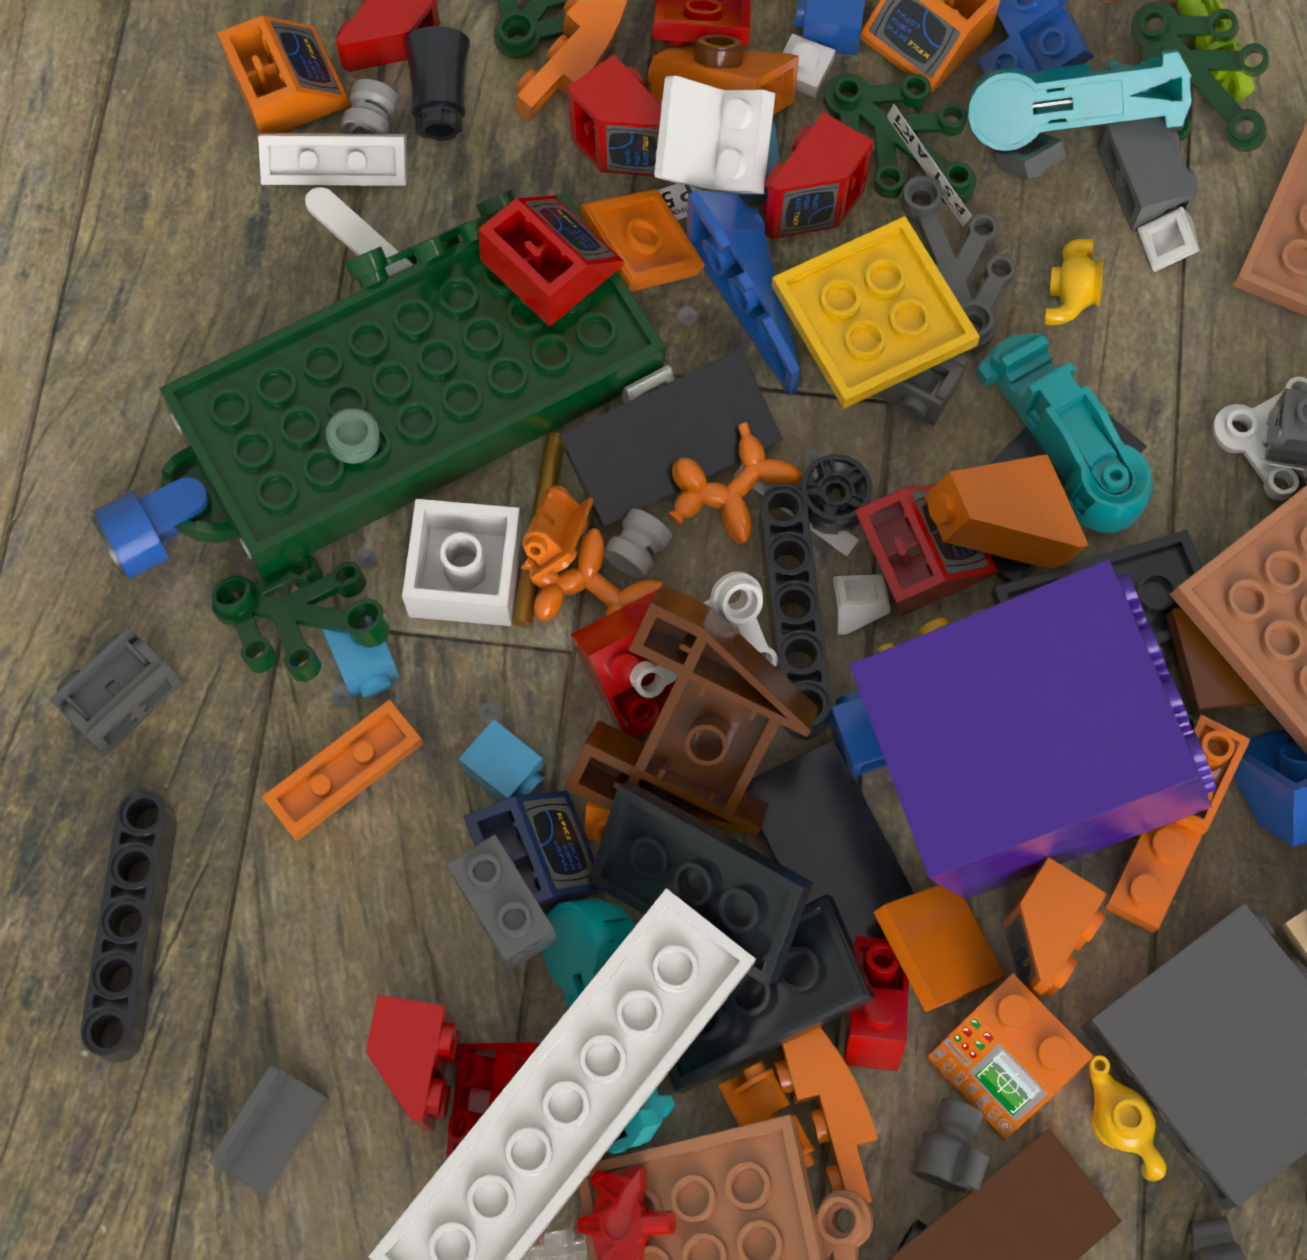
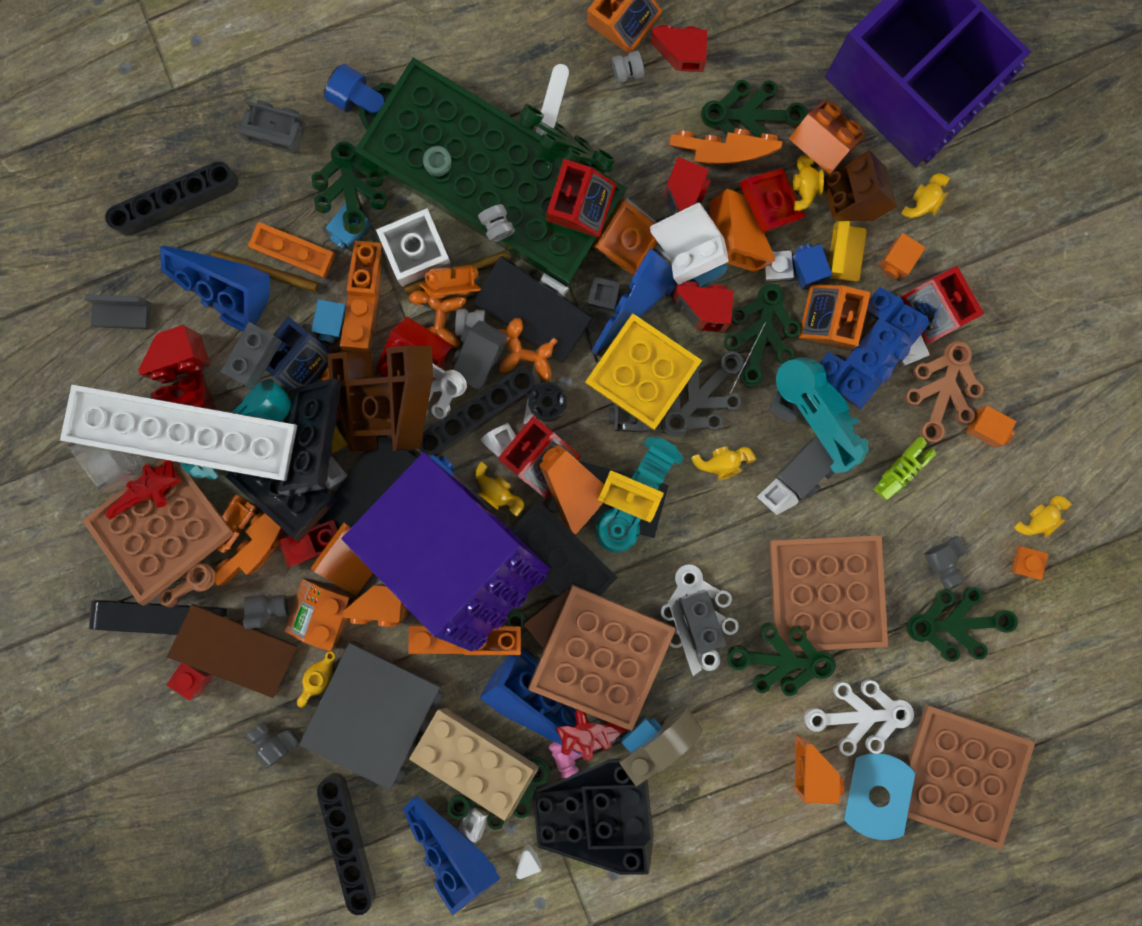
camera: 65 degrees right, 15 degrees up
white plate [258,133,408,186] -> none
black plant [404,26,470,141] -> none
reddish brown tile [694,34,744,68] -> none
dark green plant [1131,1,1269,152] -> none
none -> blue wedge [160,245,270,332]
none -> pearl gold bar [212,250,319,293]
none -> orange slope [340,241,382,352]
none -> dark grey brick [451,320,508,390]
none -> light grey wheel [478,204,515,243]
none -> dark grey plate [588,277,620,311]
none -> yellow hinge [598,470,664,523]

